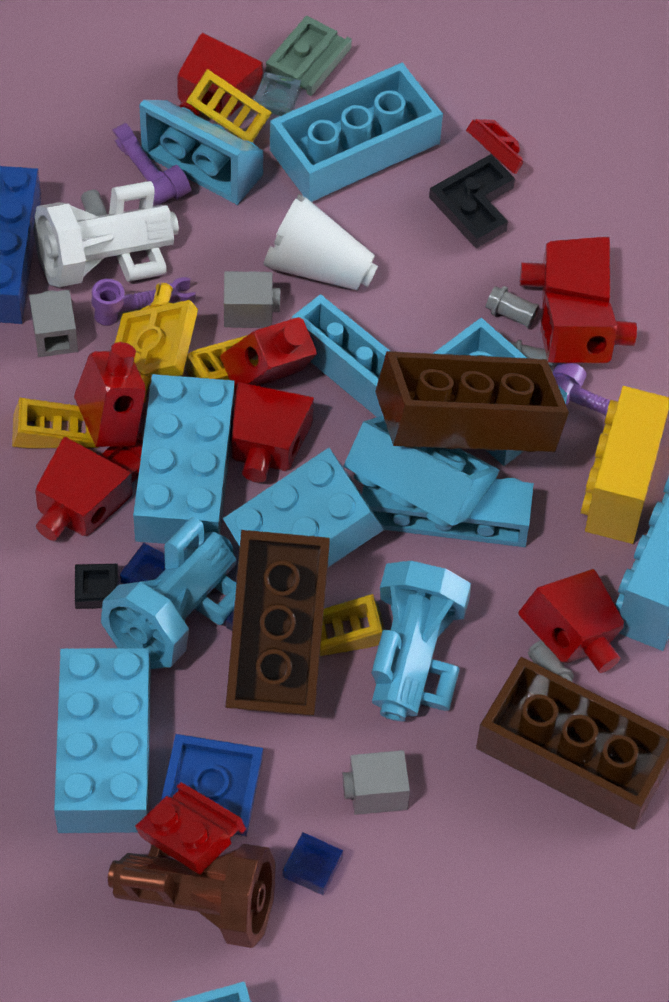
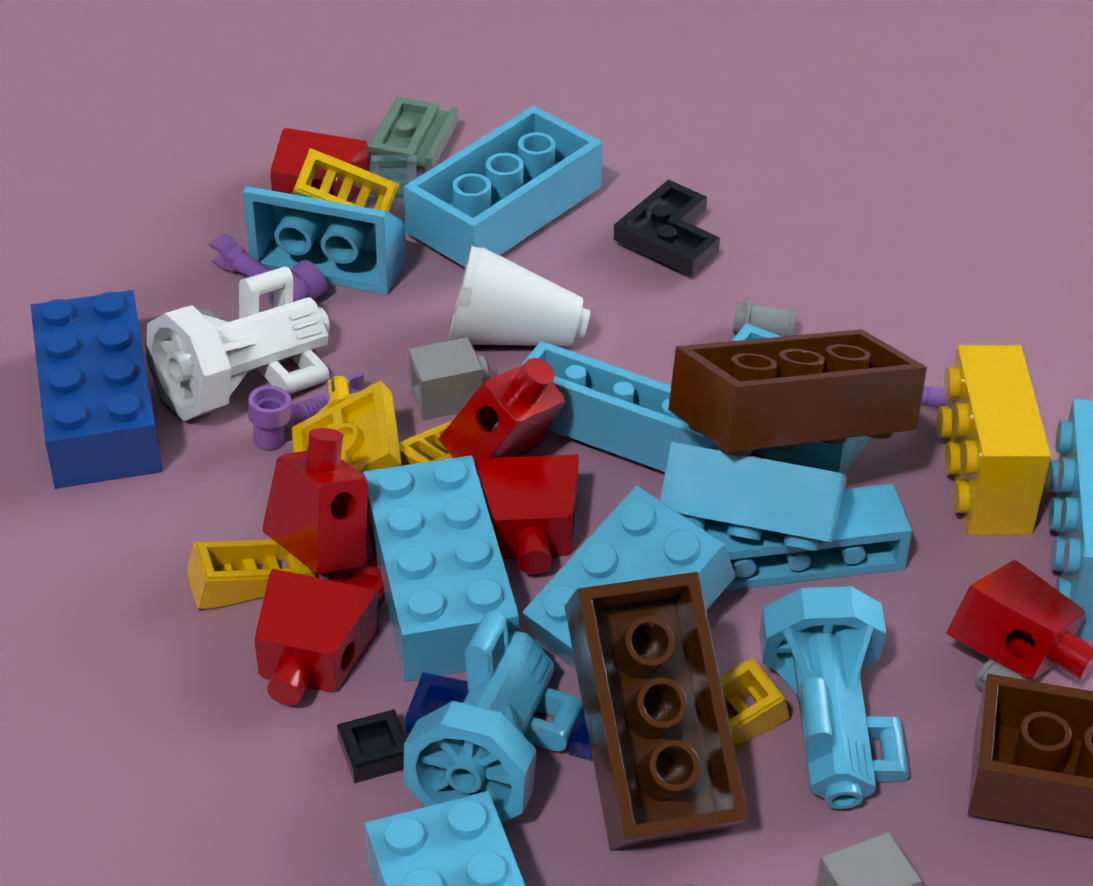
camera: 15 degrees left, 15 degrees down
light grey brick [29,290,78,358] -> none
red tile [466,119,523,174] -> none
red torso [519,237,610,308] -> none
red torso [540,292,637,363] -> none

